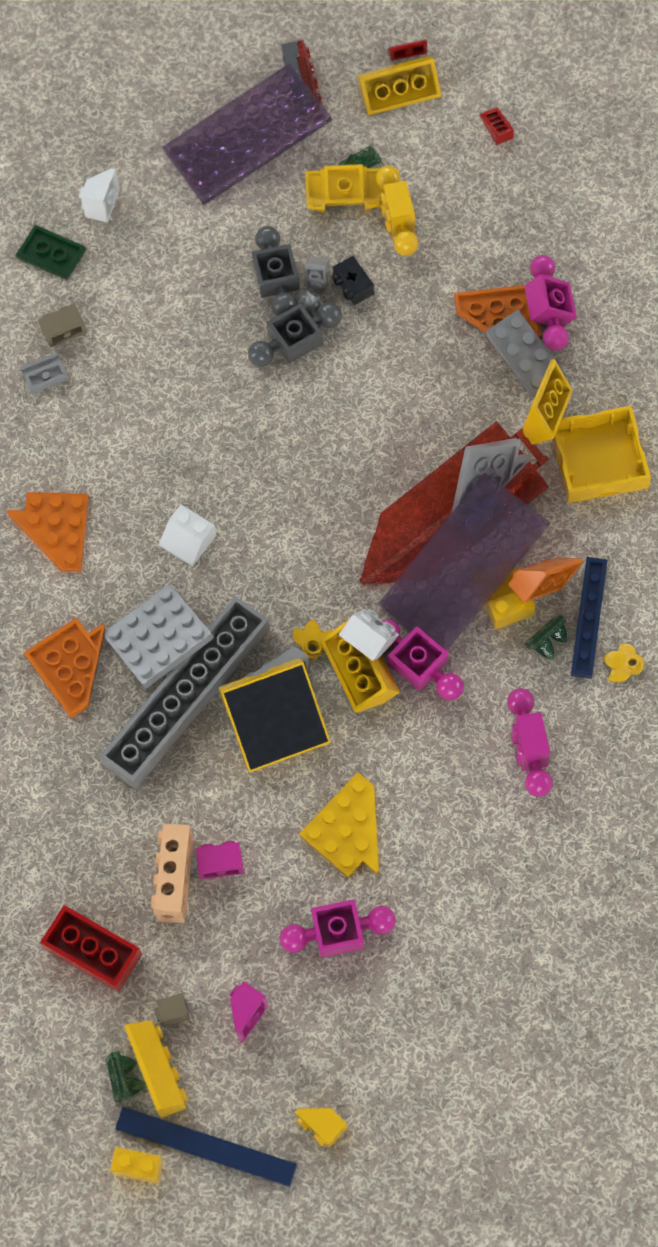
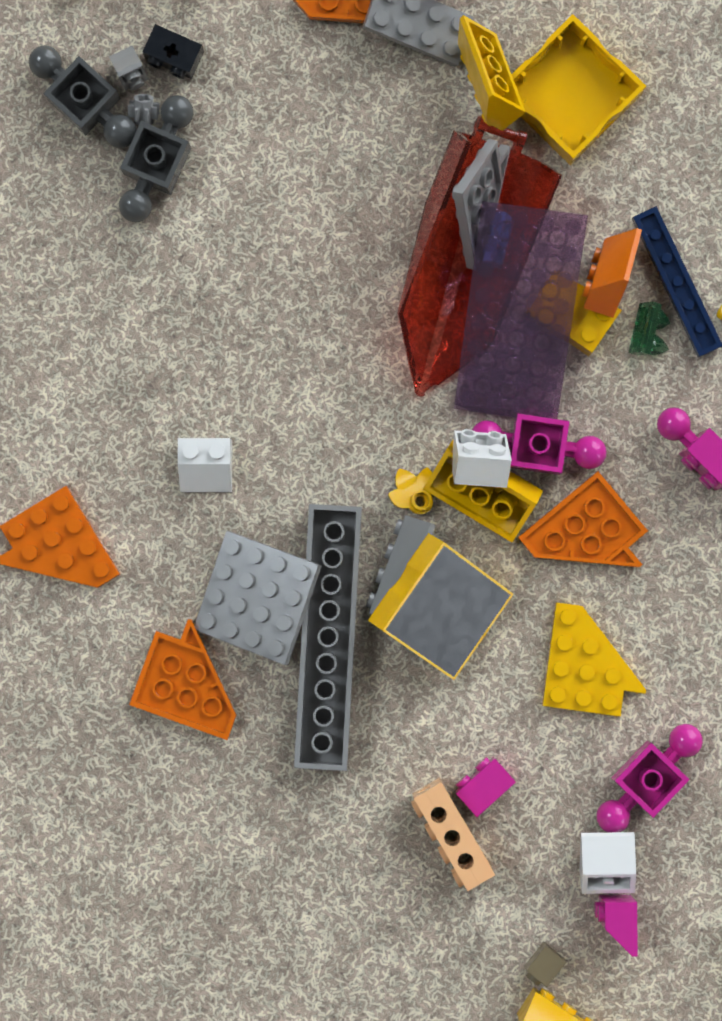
camera: 35 degrees left, 20 degrees up
red brick [40,905,142,993] -> none
none -> orange wing [518,471,648,567]
none -> white slope [579,832,636,894]

